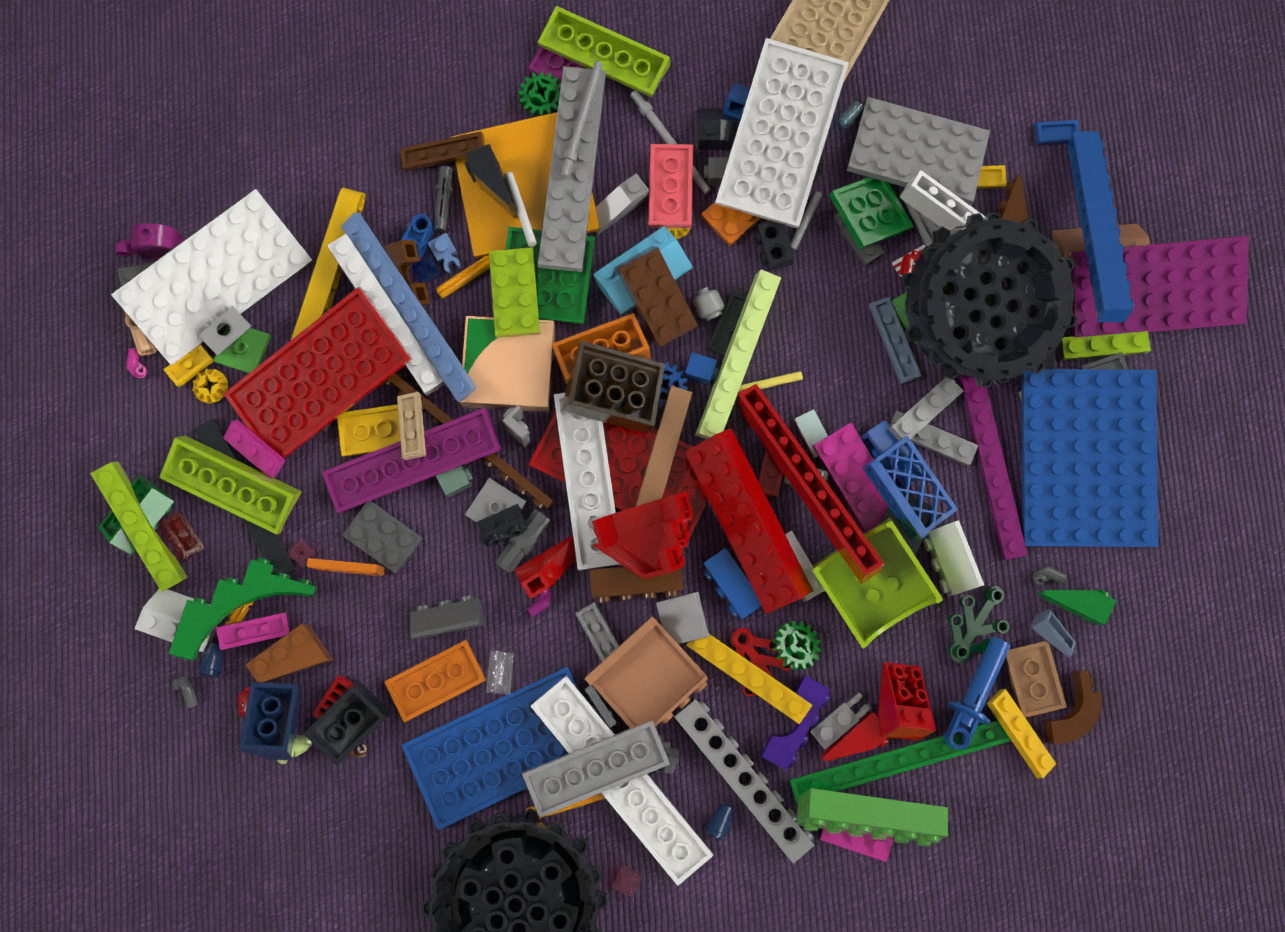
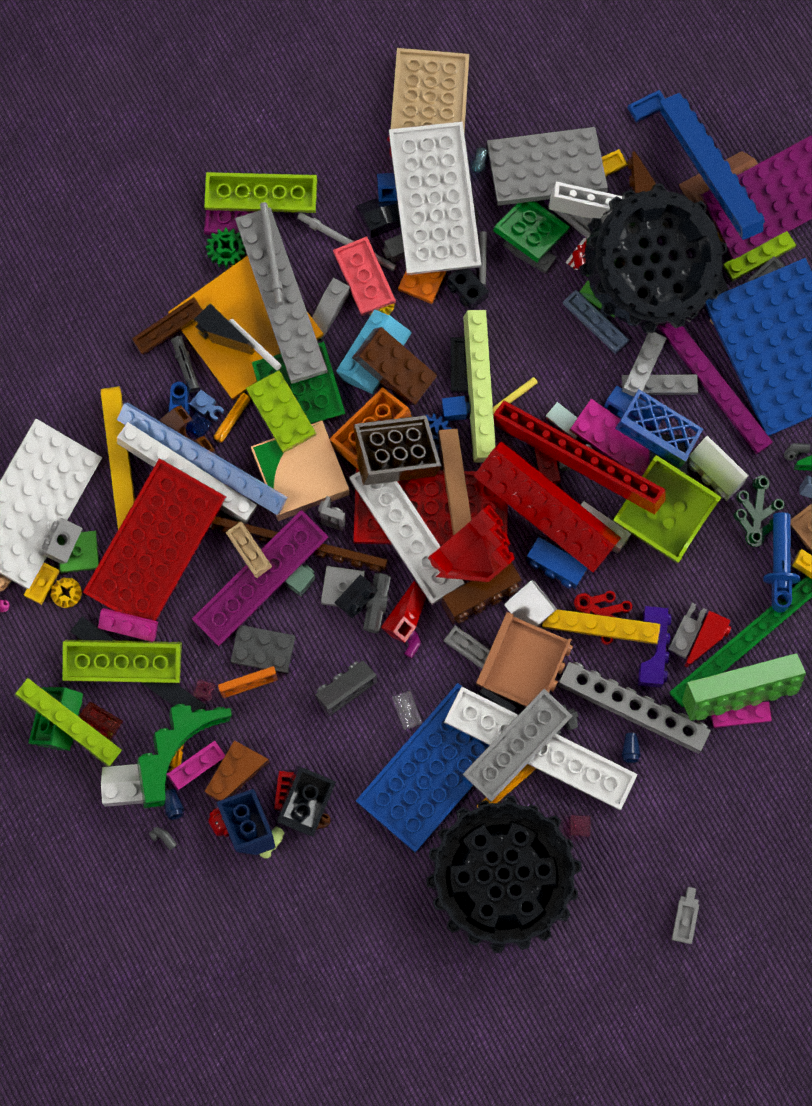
camera: 25 degrees left, 5 degrees down
yellow plate [337,404,401,458] -> none
orange plate [385,640,486,723] -> none
light grey head [692,287,724,321] -> none
green gear [772,620,821,671] -> none
red slope [878,662,936,741] -> none

